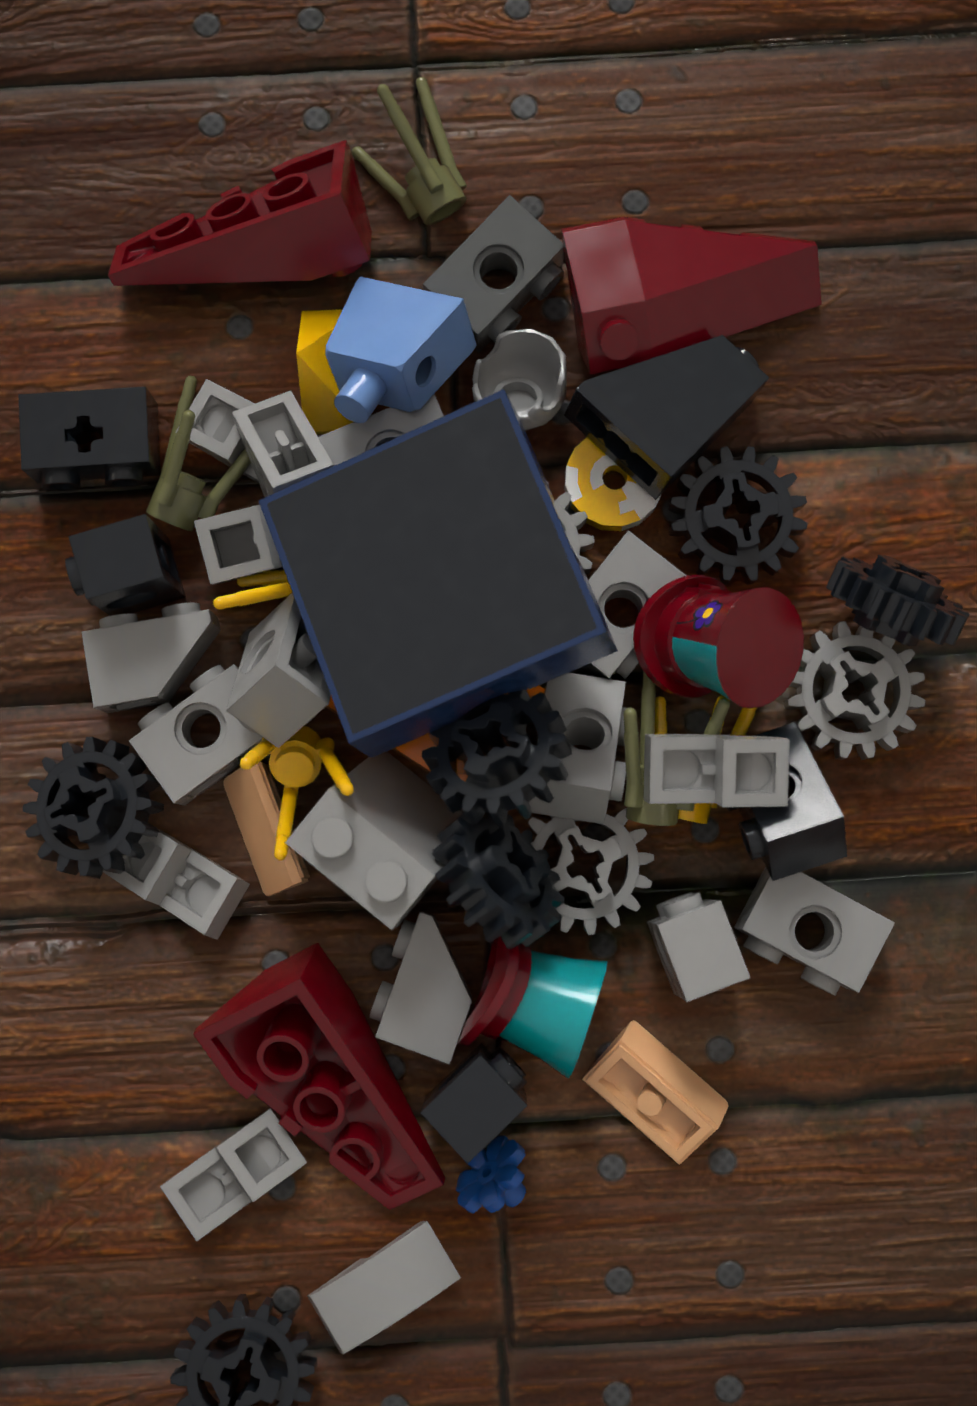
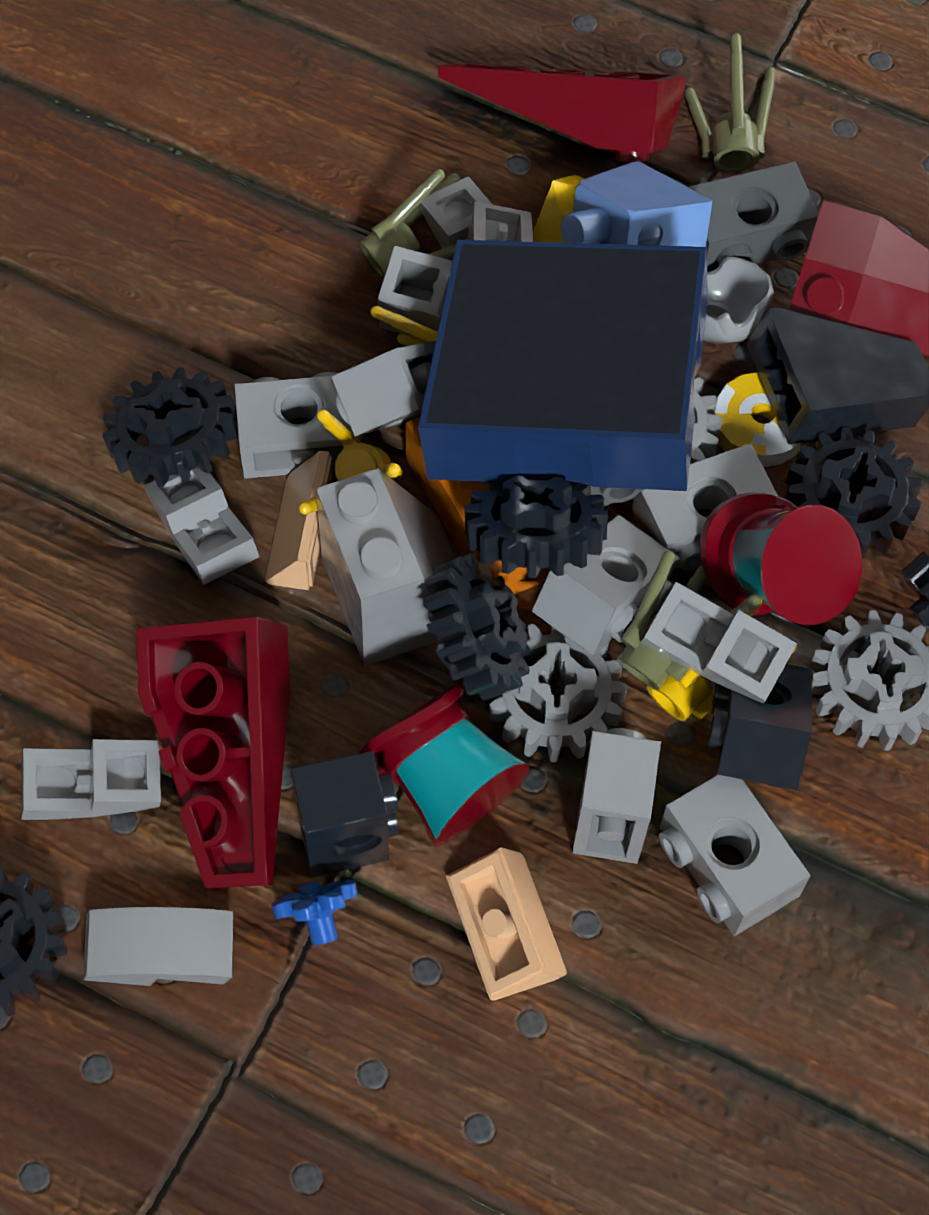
camera: 25 degrees right, 20 degrees down
black brick [18,386,161,491] -> none
black brick [65,514,186,616] -> none
light grey slope [82,602,221,713] -> none
light grey slope [369,911,473,1064] -> none

